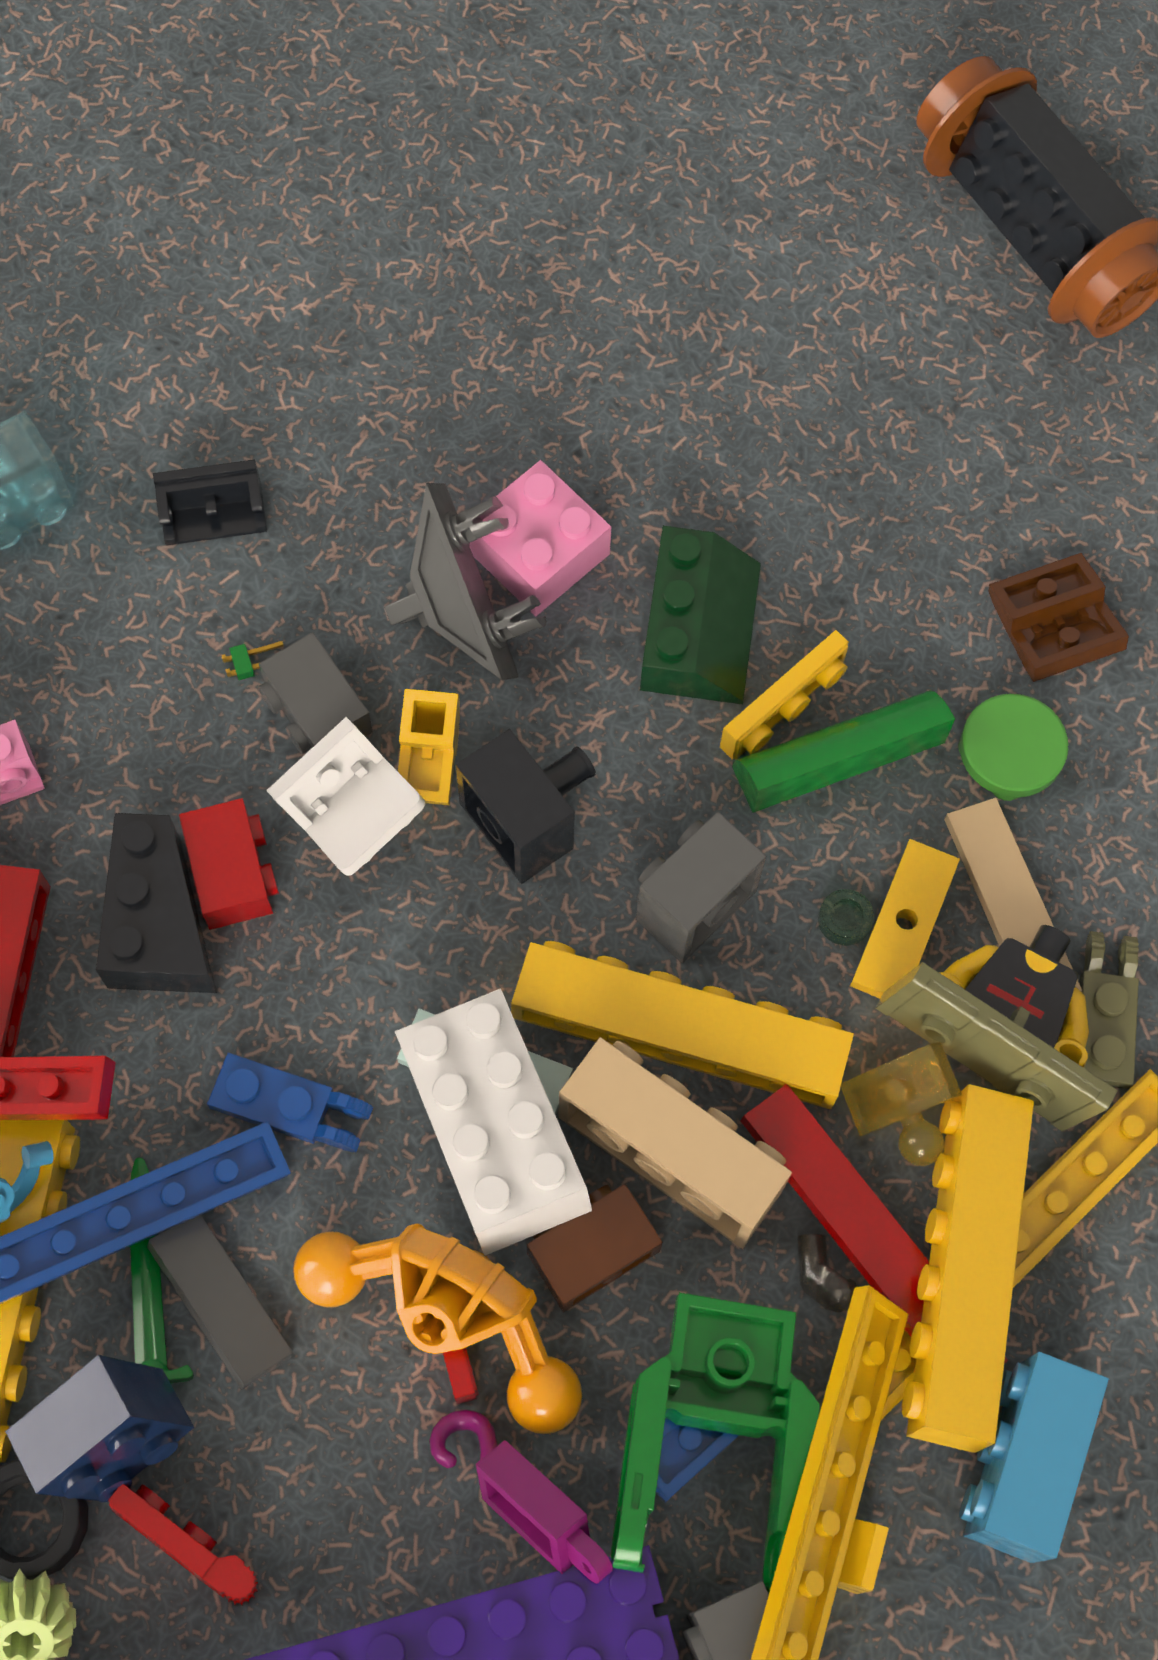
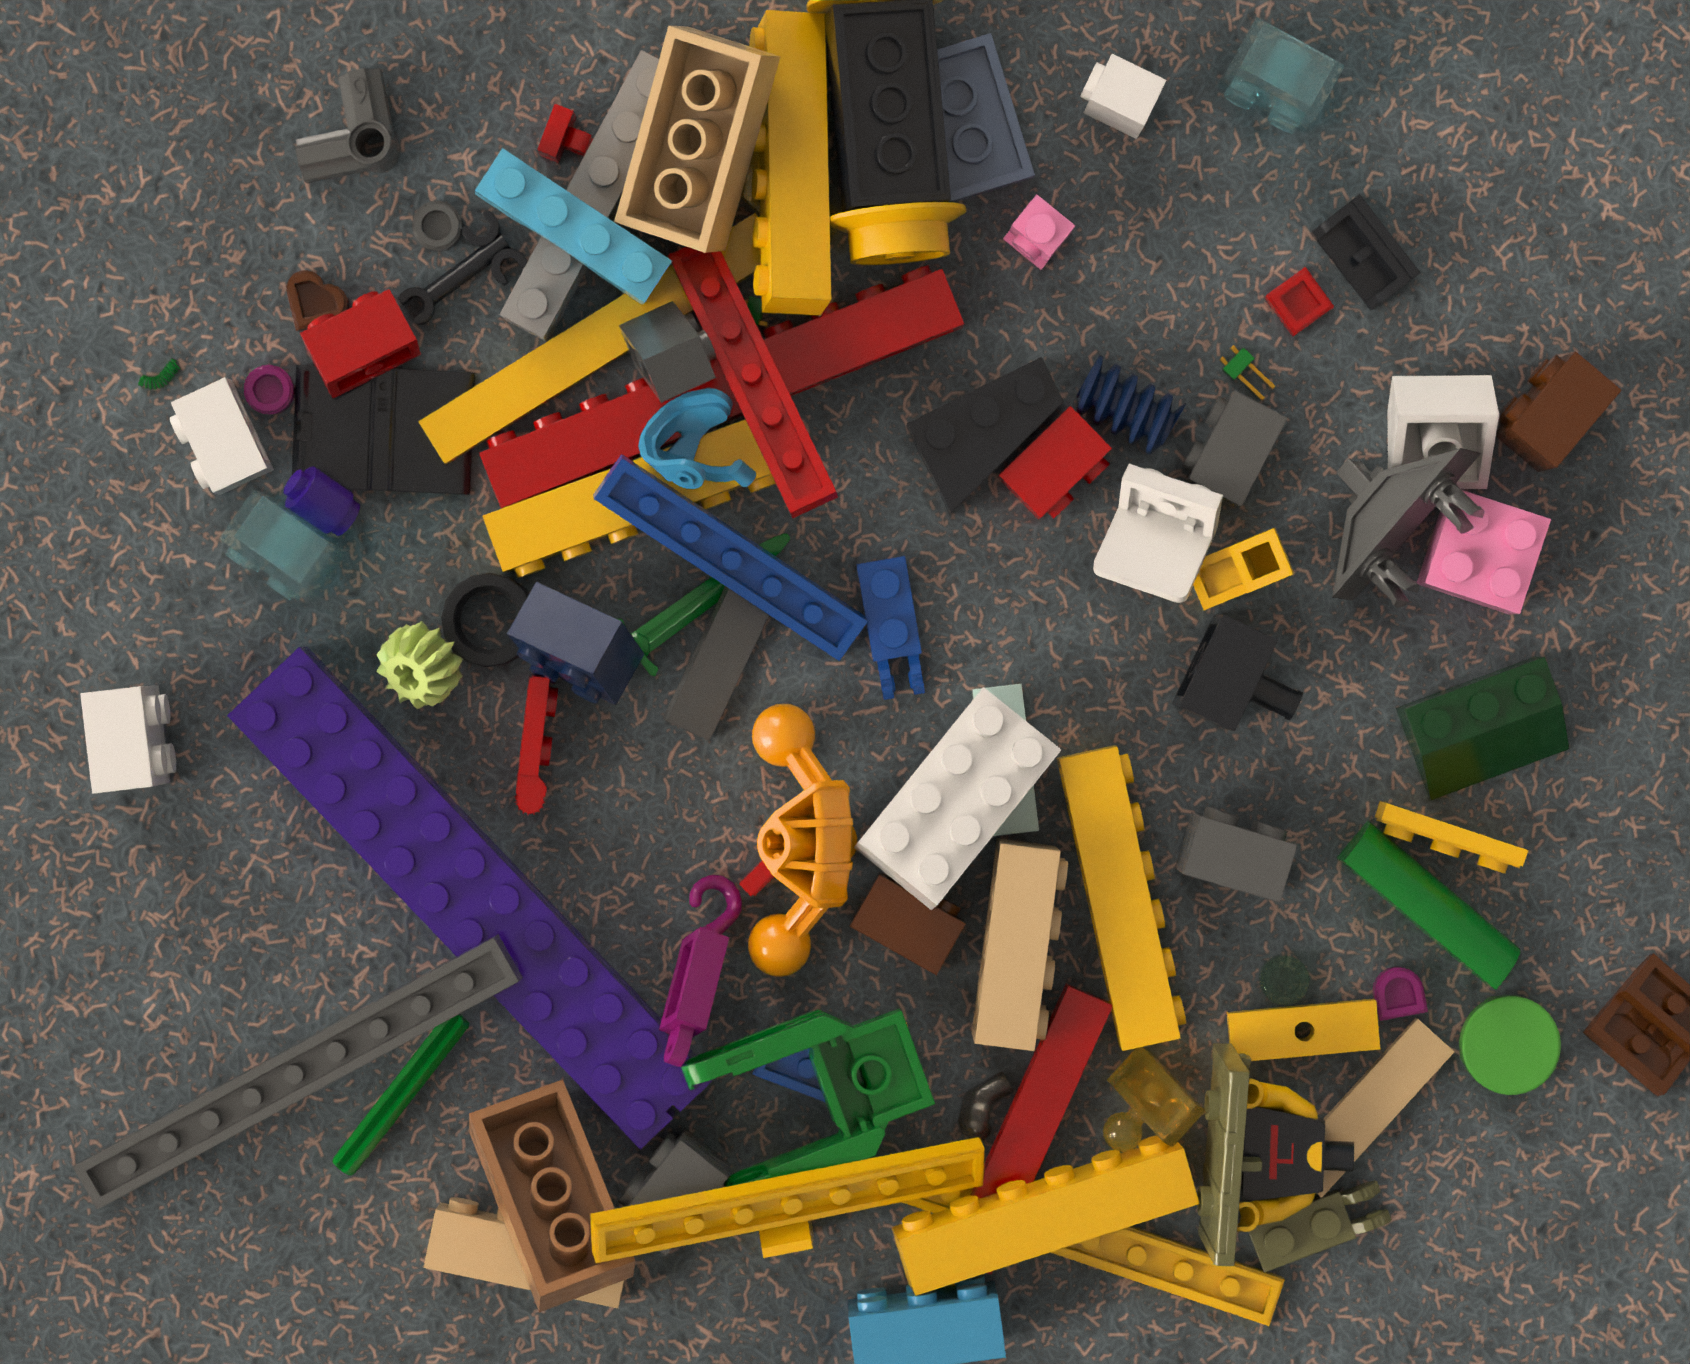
camera: 65 degrees right, 20 degrees up
none -> dark blue piece [1076,355,1186,455]
none -> red tile [1264,267,1334,337]
none -> magenta tile [1373,966,1428,1021]
none -> white slope [1387,375,1499,489]
none -> reddish brown brick [1496,351,1622,472]

